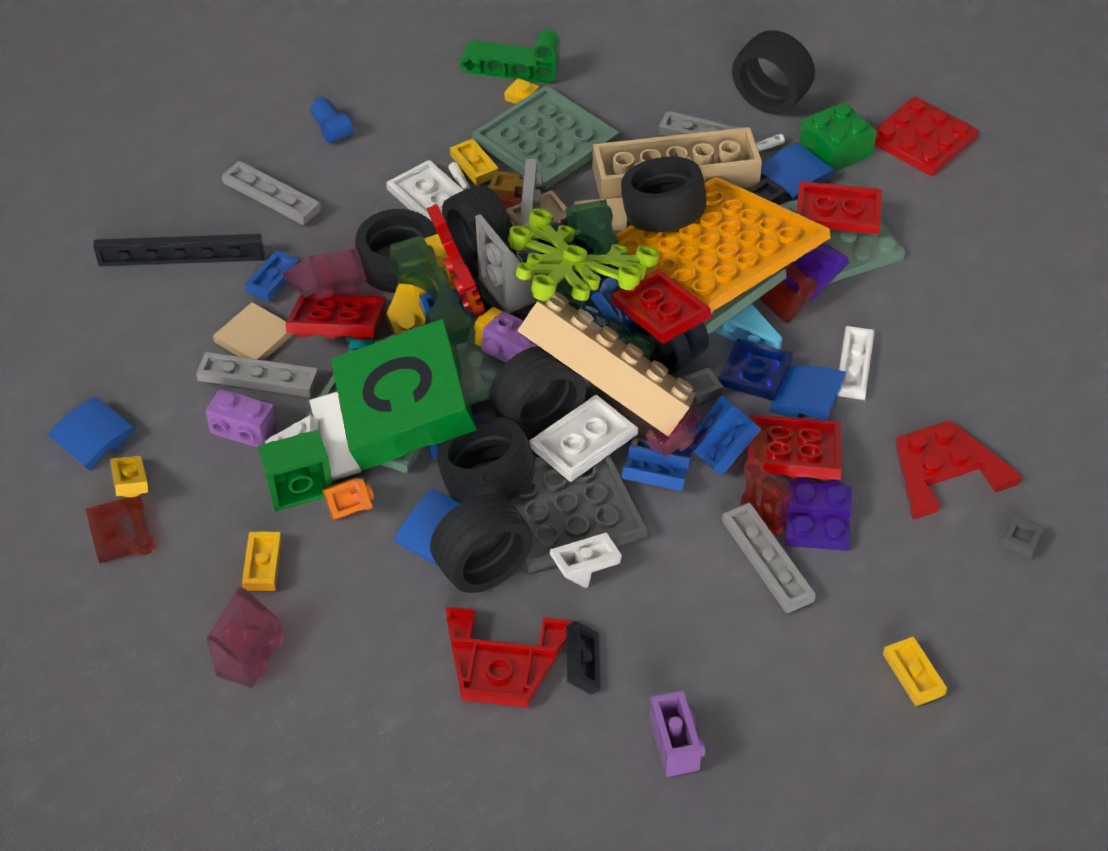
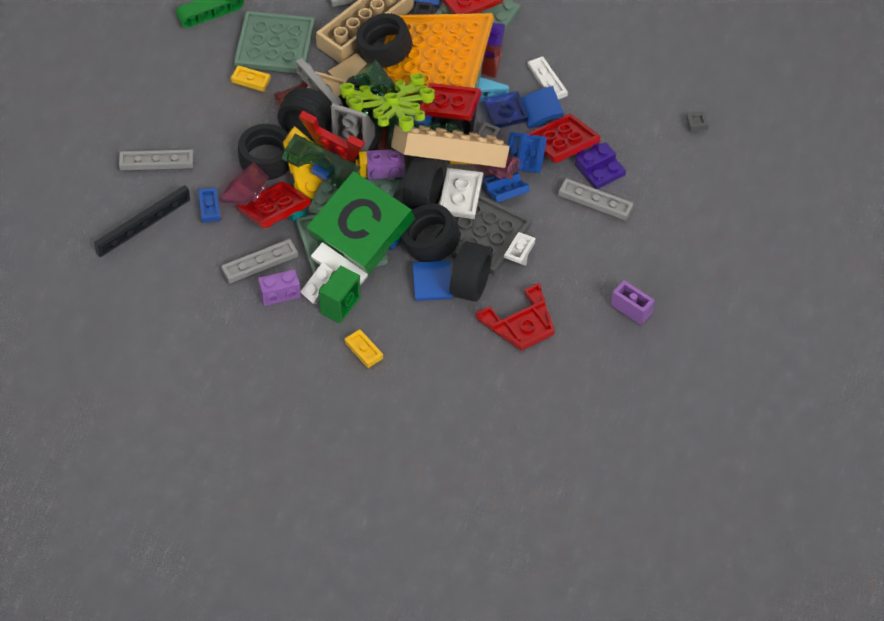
camera: 40 degrees left, 5 degrees up
blue slope [47,396,135,470] -> none
clear red plate [85,496,155,564] -> none
yellow plate [110,456,148,497] -> none
clear pink slope [206,587,284,688] -> none
tan tile [213,302,294,360] -> none
blue piece [310,97,354,144] -> none
orange bracket [322,477,374,520] -> none
white tile [386,160,464,221] -> none
white pin [448,162,470,190] -> none
pearl gold plate [488,171,524,199] -> none
yellow plate [504,78,539,104] -> none
black plate [566,621,600,695] -> none
clear red plate [740,458,791,536] -> none
yellow plate [883,636,947,706] -> none
red wing [895,420,1022,520] -> none

